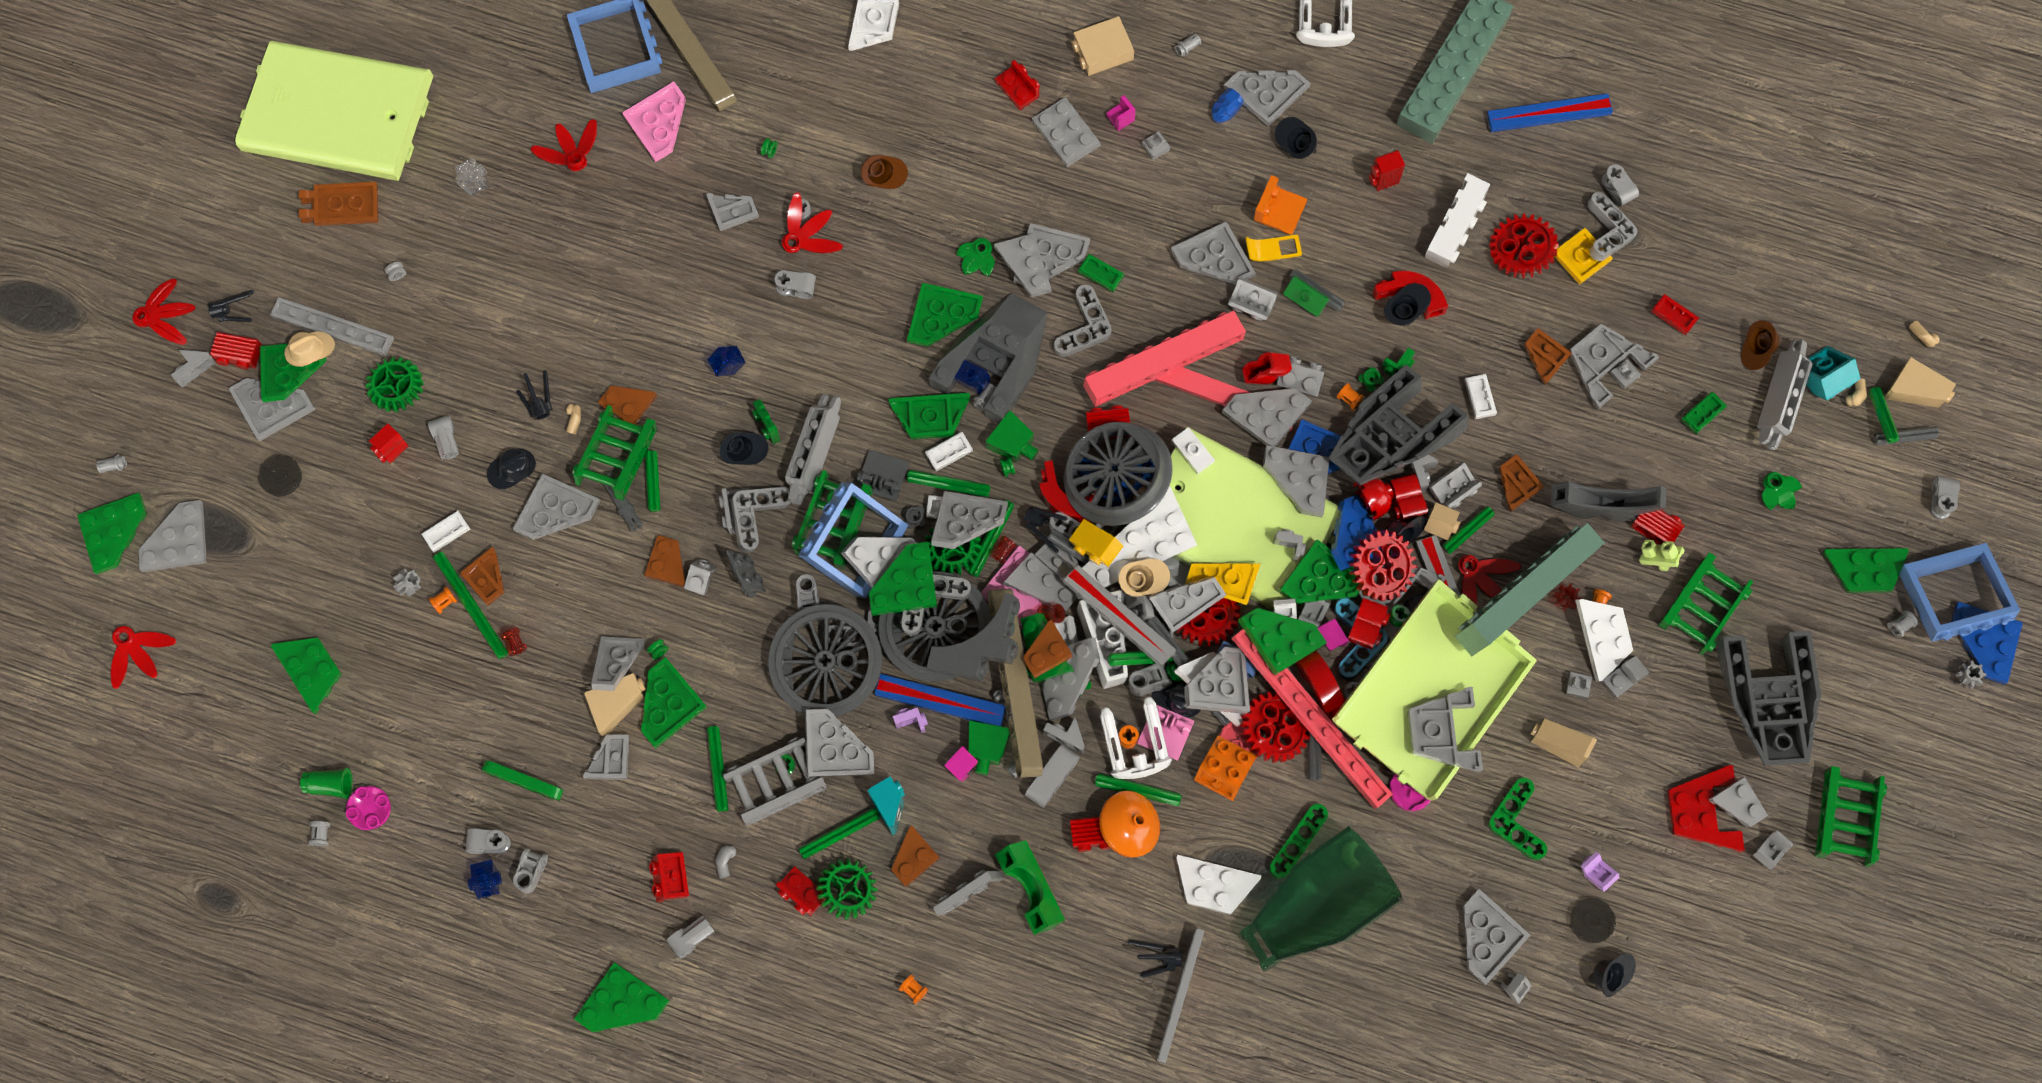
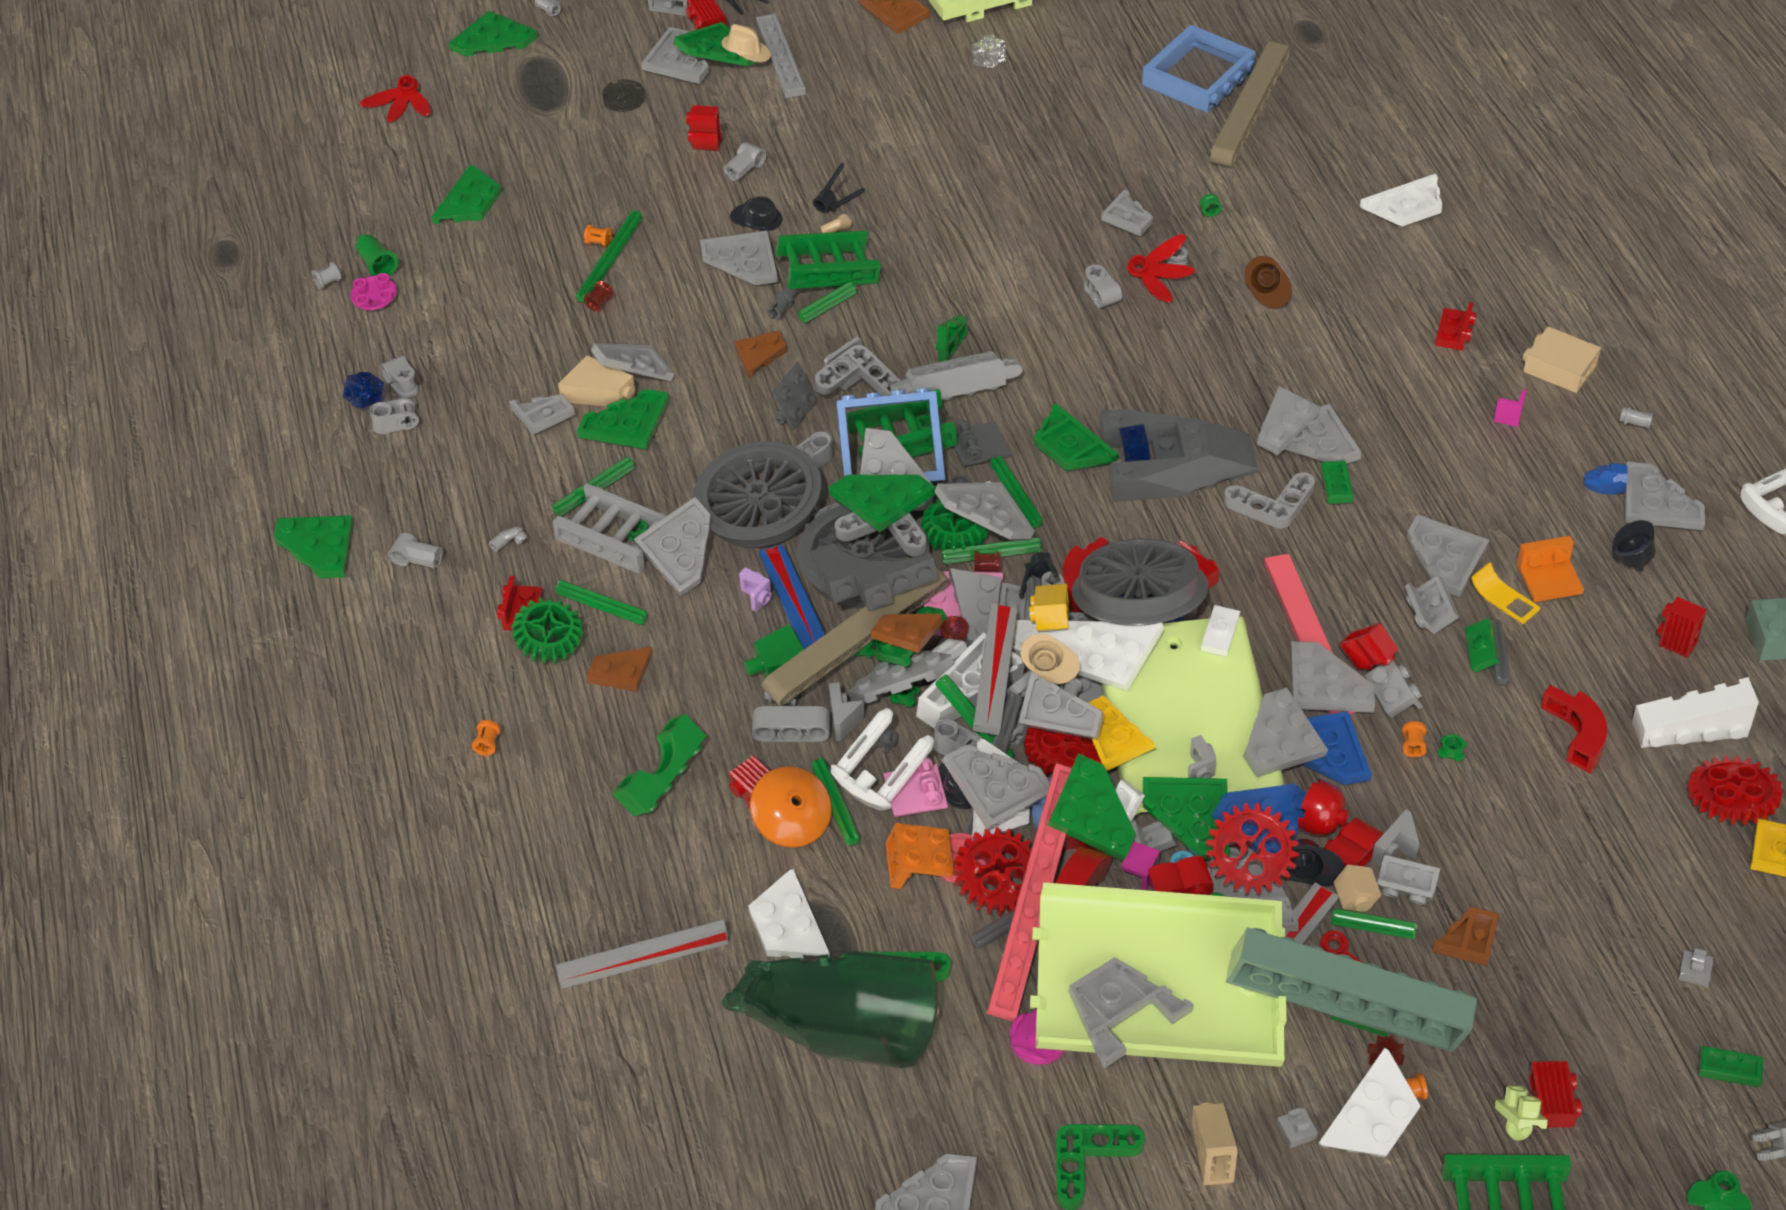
camera: 55 degrees right, 25 degrees down
light grey plate [138,500,207,572] -> none
green gear [365,356,424,413] -> none
light grey bush [385,262,406,281] -> none
light grey gear [393,568,421,597] -> none
white plate [422,511,471,553] -> none
dark orange wing [460,547,505,606] -> none
green beam [481,760,564,801] -> none
red plant [530,119,597,171] -> none
dark orange wing [598,386,657,424] -> none
bright pink plate [622,82,686,162] -> none
green bush [647,639,669,660] -> none
red bracket [649,852,689,903] -> none
light grey bracket [684,559,717,595] -> none
clear blue brick [707,345,746,377] -> none
black piece [720,431,769,465] -> none
teal slope [867,776,905,836] -> none
green plate [907,283,983,347] -> none
white plate [925,432,973,472] -> none
light grey wing [933,870,1005,916] -> none
dark pink panel [944,746,978,782] -> none
green plate [956,238,995,277] -> none
green torso [986,410,1039,462] -> none
green bush [999,456,1015,478] -> none
light grey plate [1032,97,1100,167] -> none
coral brick [1083,311,1246,407] -> none
orange bush [1119,725,1139,749] -> none
black plant [1128,940,1182,978] -> none
light grey tile [1142,131,1170,160] -> none
dark grey wedge [1329,365,1468,485] -> none
green bracket [1382,348,1415,377] -> none
black piece [1384,283,1431,326] -> none
white plate [1464,374,1497,419] -> none
dark orange wing [1524,328,1572,385] -> none
dark grey arch [1551,482,1666,522] -> none
light grey wing [1569,324,1659,410] -> none
light grey slope [1602,656,1650,699] -> none

